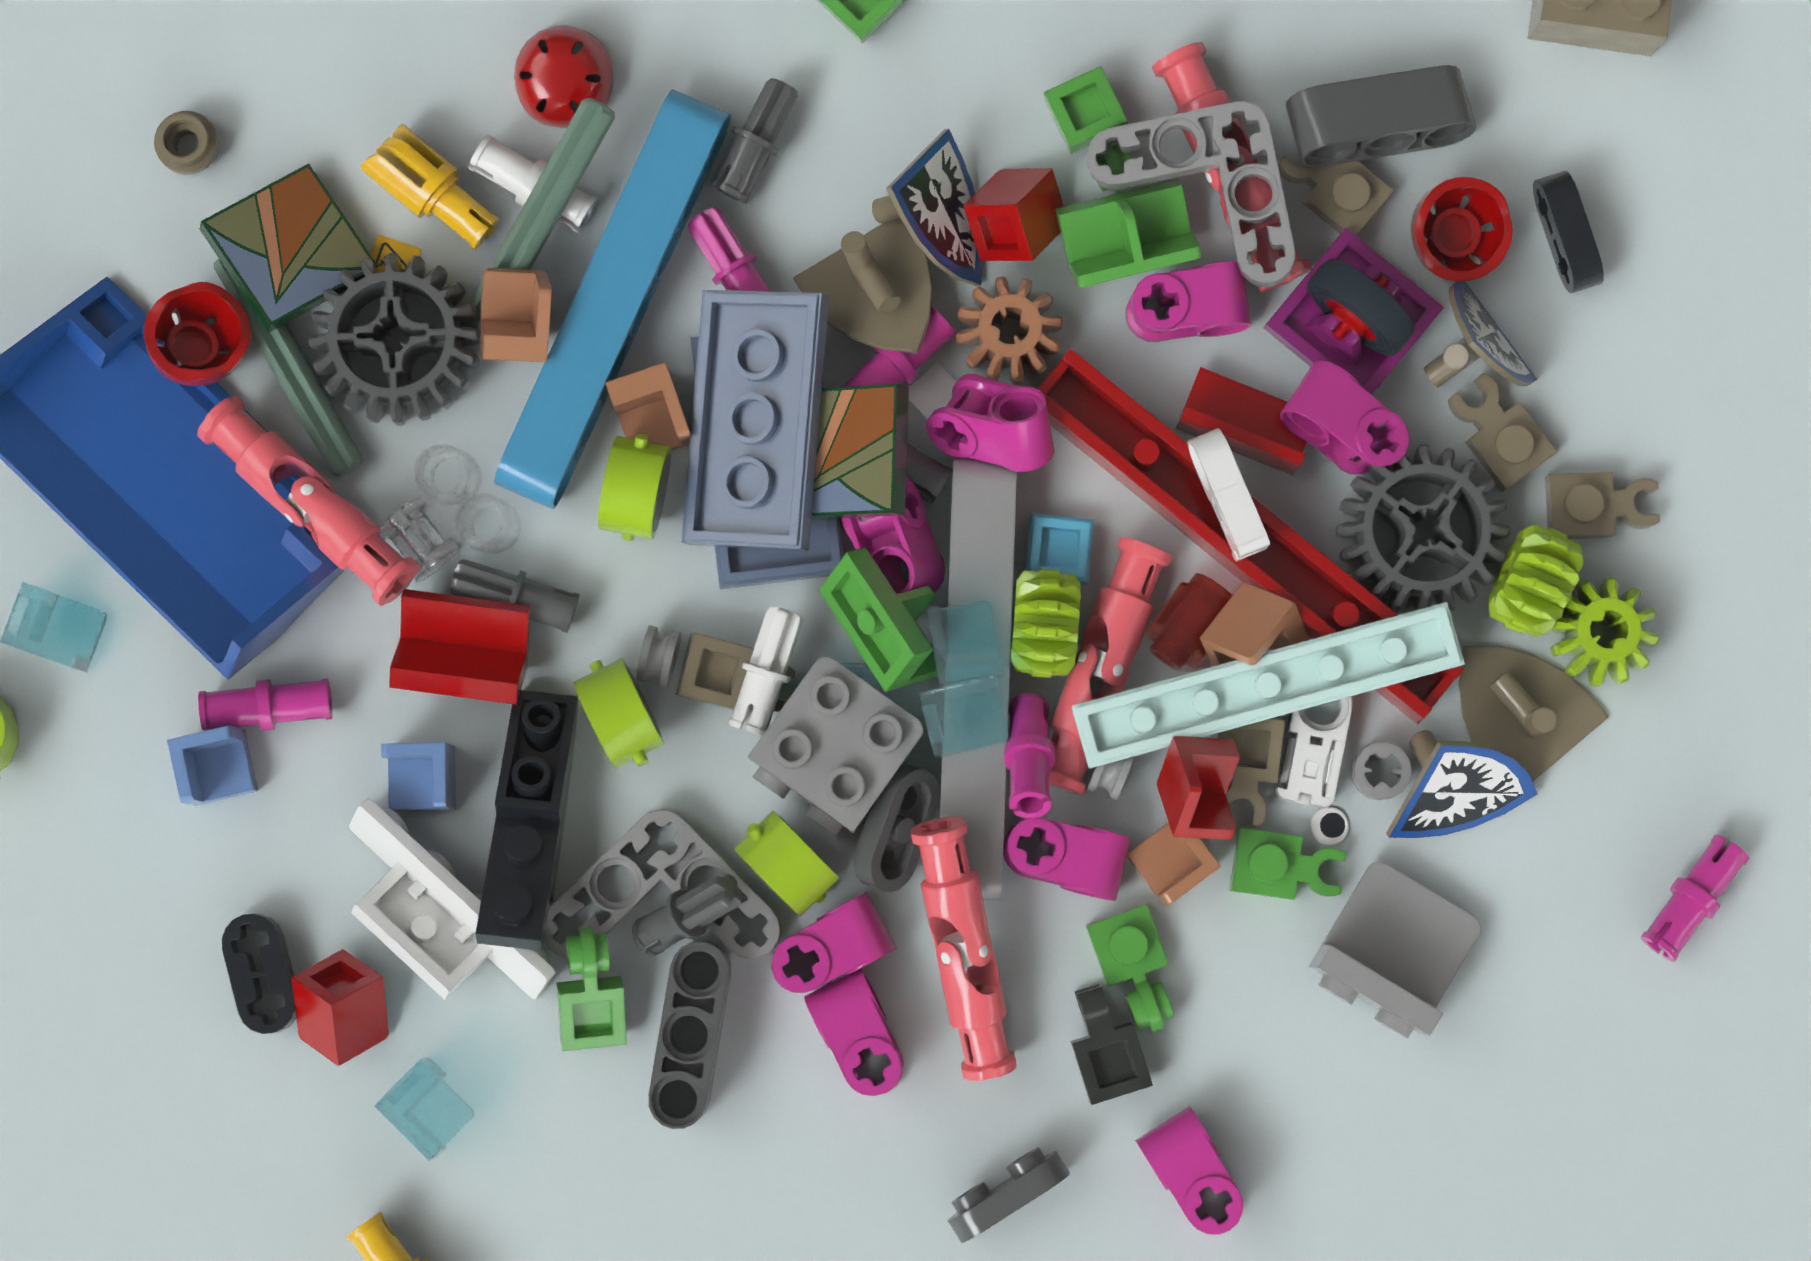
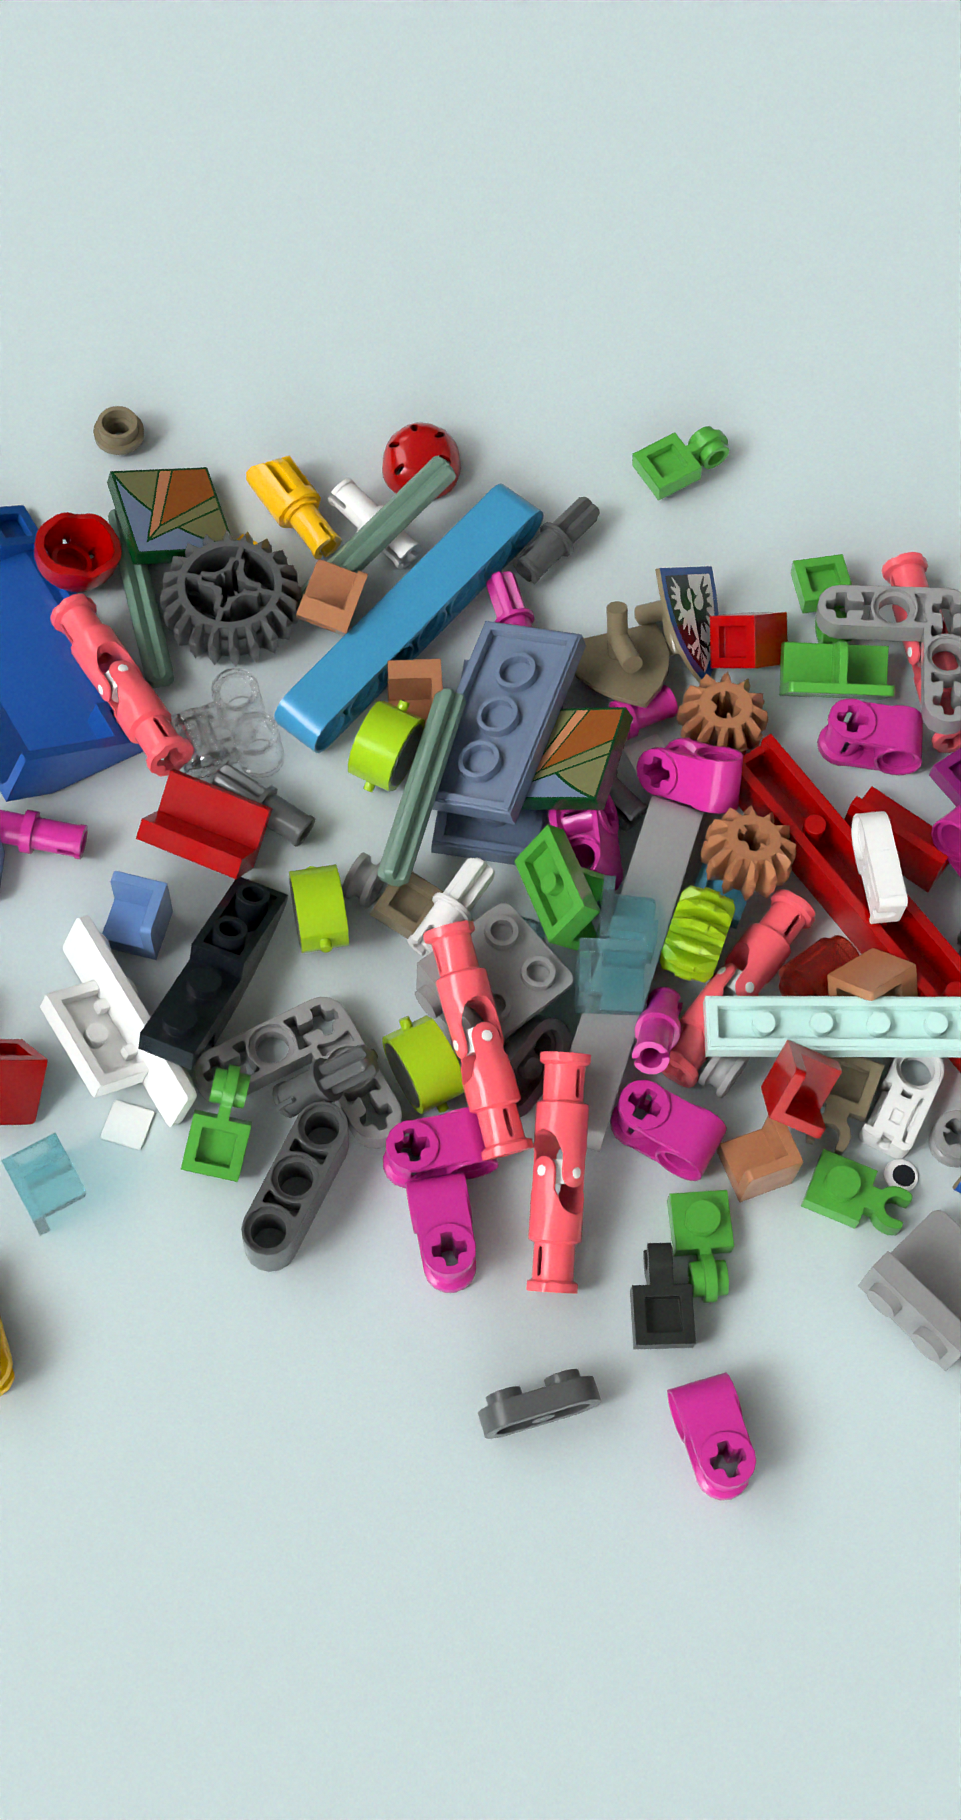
camera: 10 degrees right, 20 degrees down
none -> white sticker [100,1100,154,1150]
none -> sand green axle [377,688,466,887]
none -> coral piece [423,920,534,1161]
none -> nougat gear [701,805,796,901]

